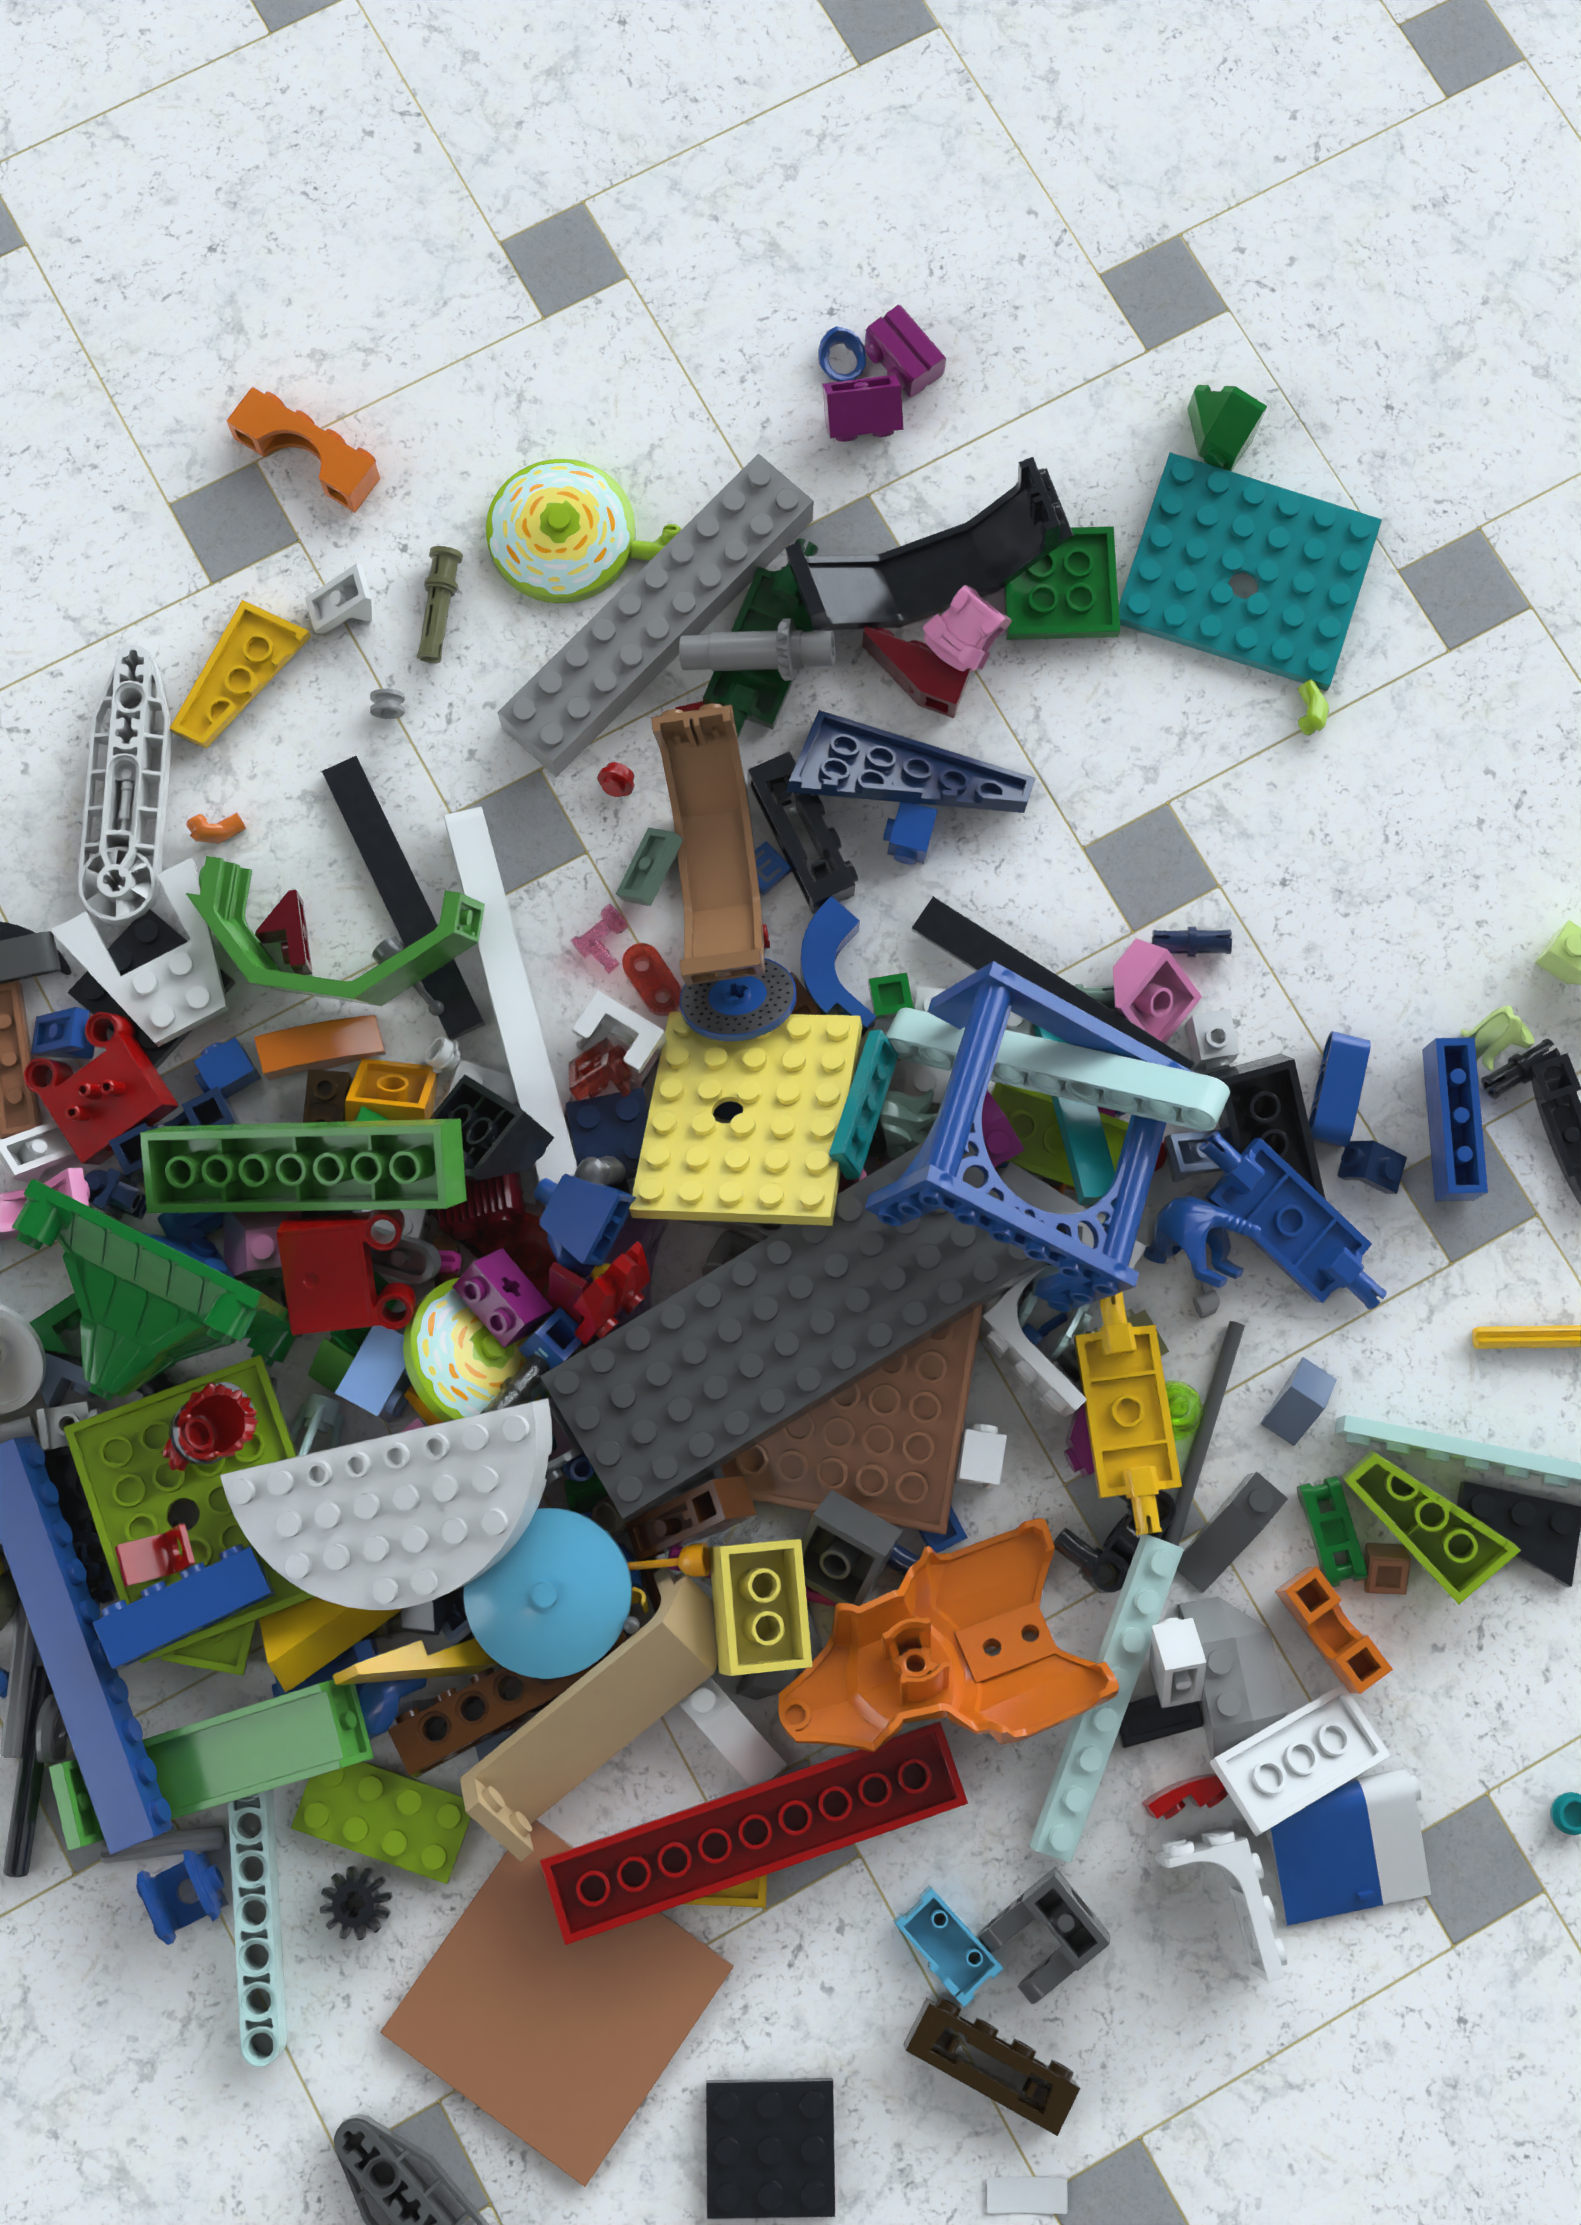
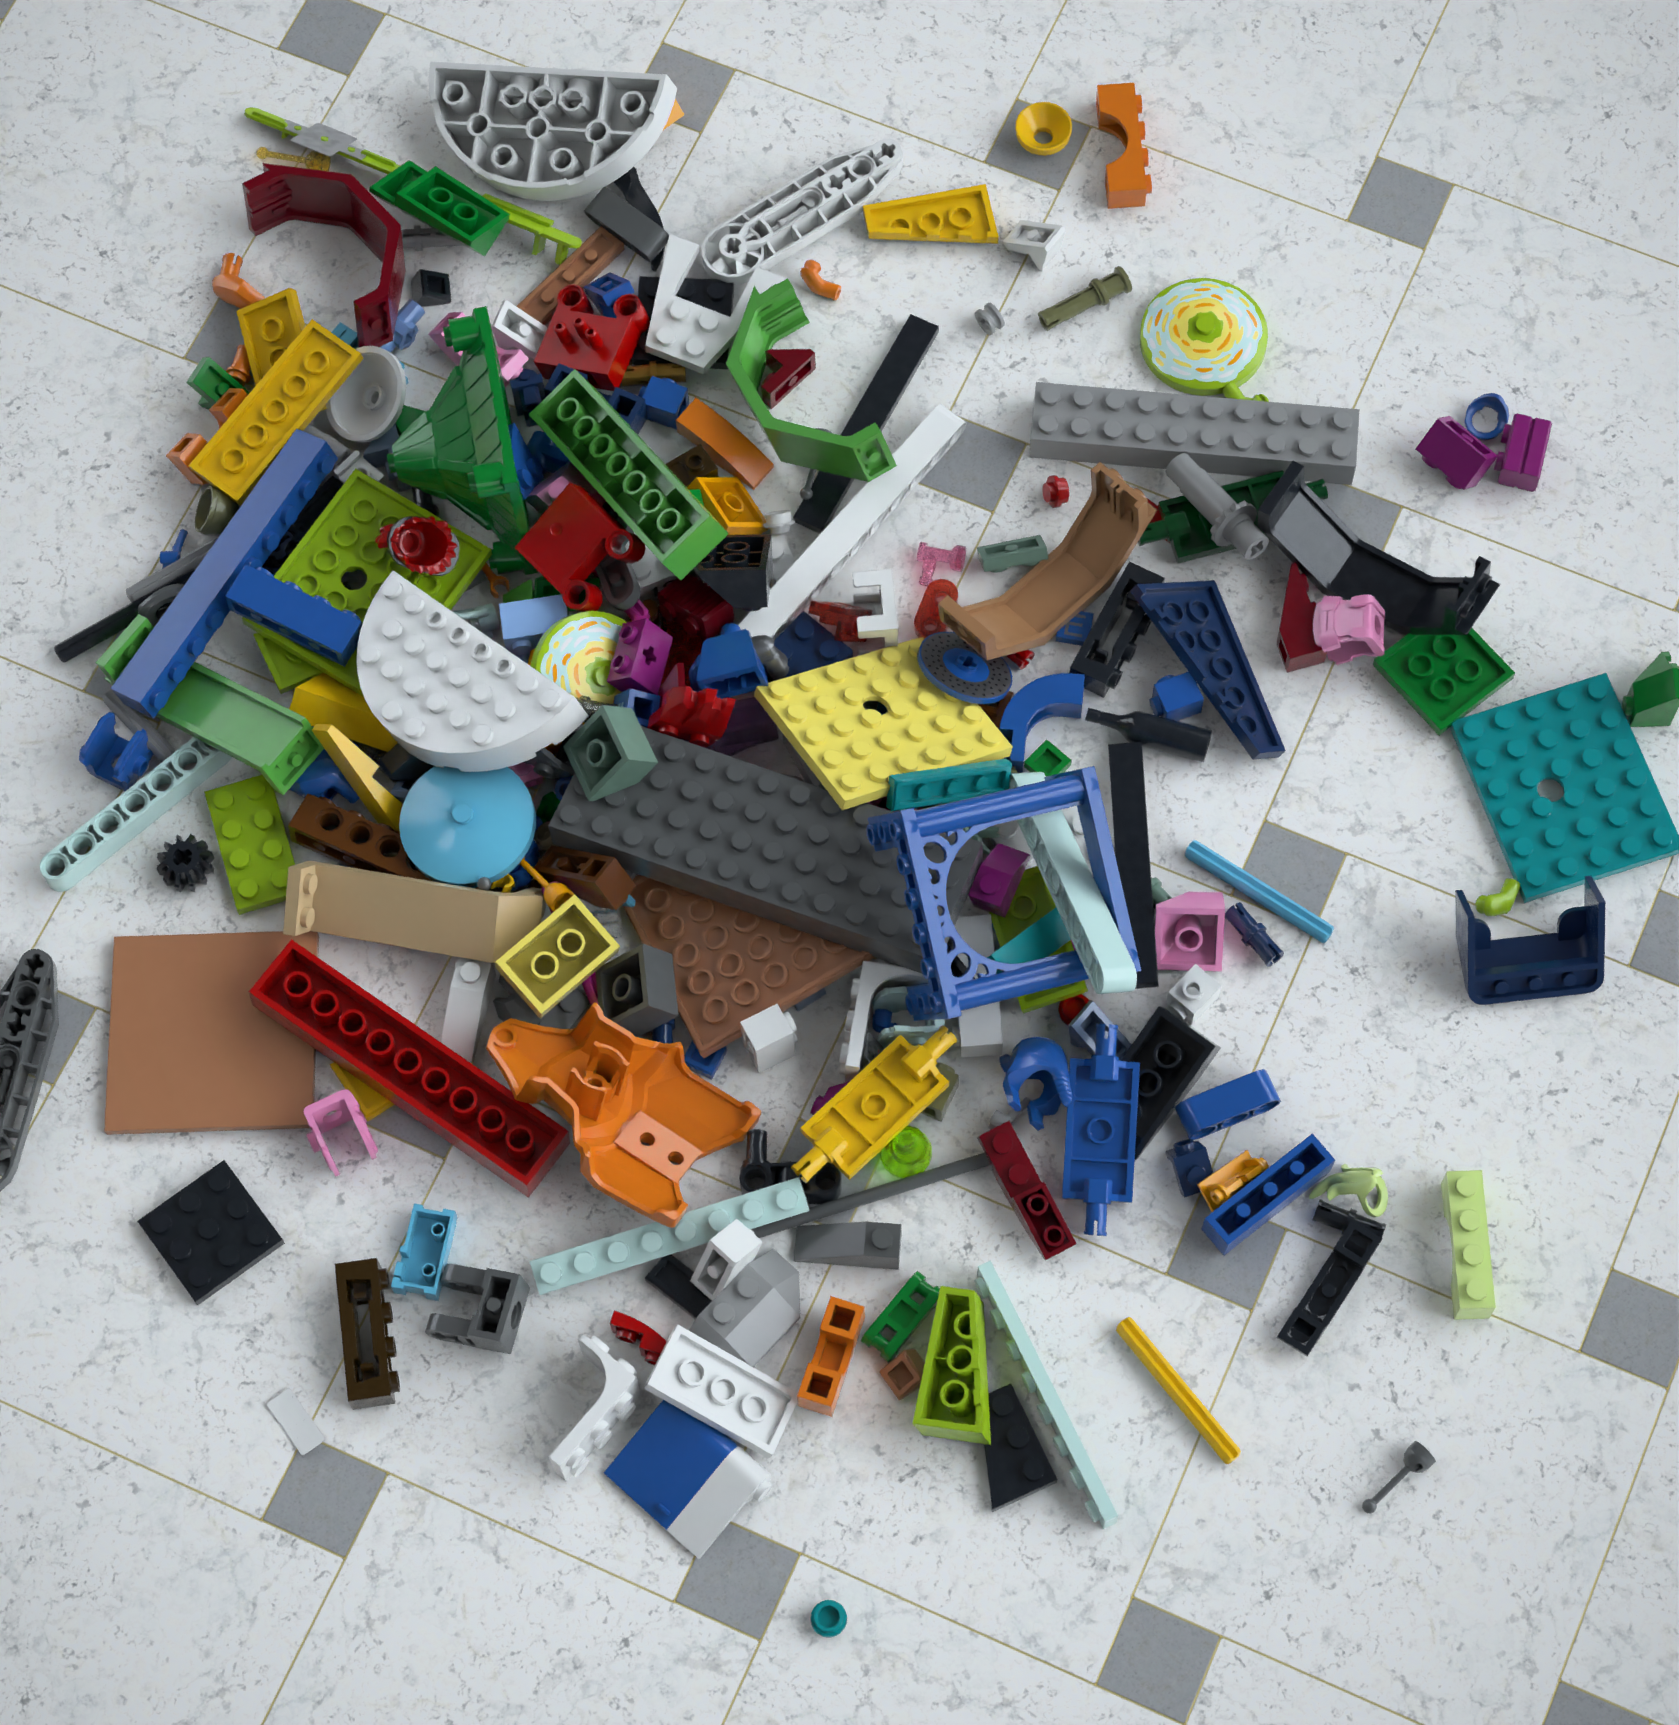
camera: 60 degrees right, 10 degrees down
bracket [115,1523,195,1587] -> none
sand blue slope [1260,1357,1337,1446] -> none
none -> bright pink piece [304,1089,378,1177]
none -> orange hand [482,563,510,598]
none -> sand green slope [563,705,658,801]
none -> pearl gold pin [622,361,686,386]
none -> dark red slope [977,1121,1077,1260]
none -> yellow piece [1015,102,1072,156]
none -> black piece [1085,708,1212,762]
none -> medium azure axle [1185,840,1334,943]
none -> light orange hinge [1197,1150,1269,1212]
none -> dark blue windscreen [1455,876,1606,1005]

